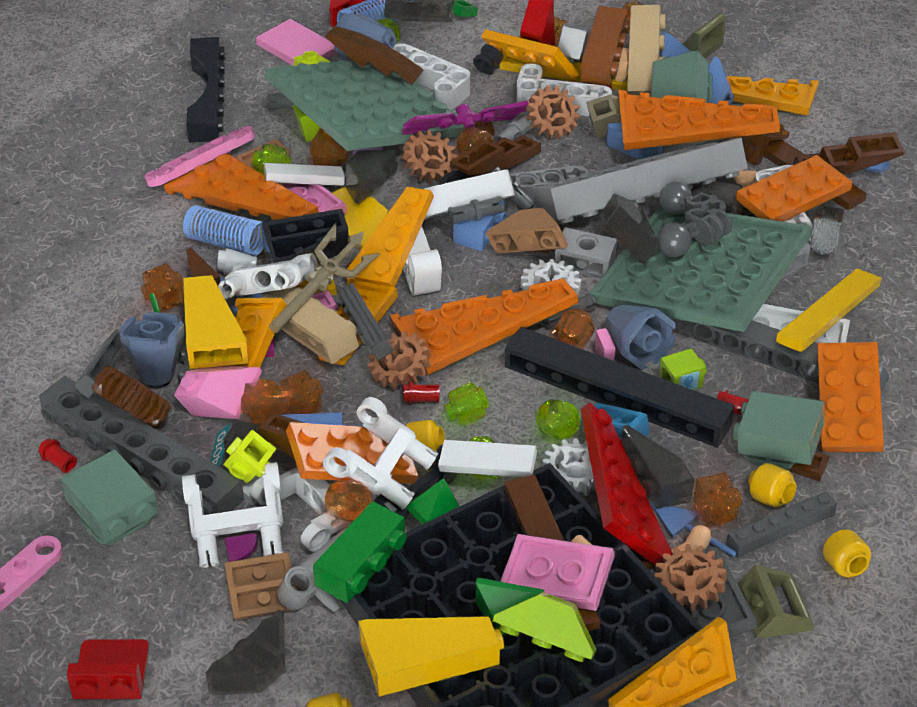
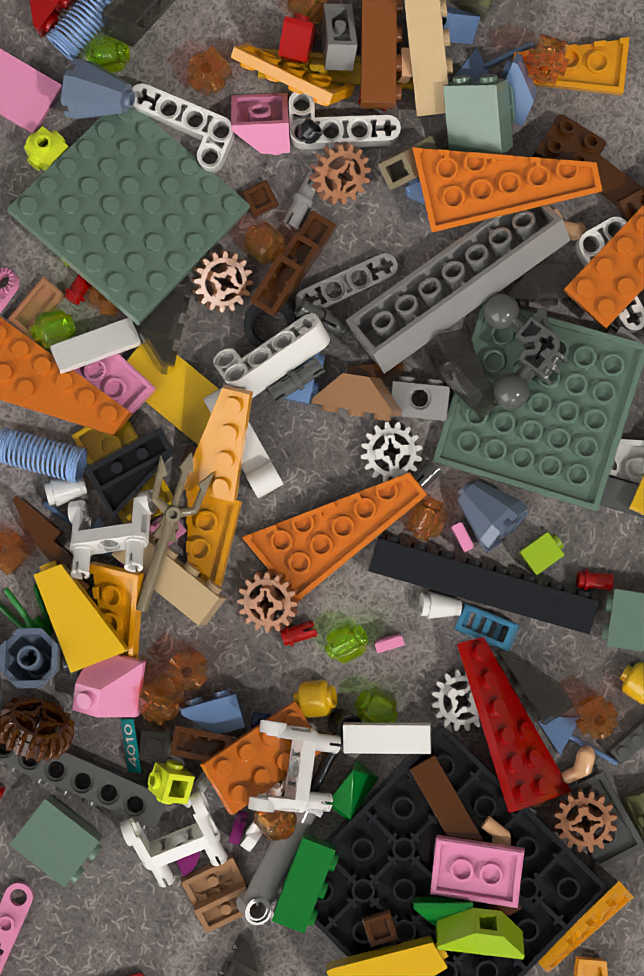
camera: 10 degrees left, 45 degrees up
reddish brown slope [325,26,424,85] -> none
dark grey piece [338,282,394,360] -> none
magenta piece [402,101,529,135] -> none
black wheel [473,44,503,75] -> none
clear neon green head [536,399,580,440] -> none
none -> red pin [64,274,91,306]
none -> clear orange brick [186,46,232,96]
none -> magenta tile [228,810,248,845]
none -> bright pink slope [231,93,290,155]
none -> black hinge [298,118,323,144]
none -> reddish brown tile [362,909,398,947]
none -> bright pink tile [374,633,405,654]
none -> white cone [418,591,462,619]
none -> clear orange brick [525,34,569,85]

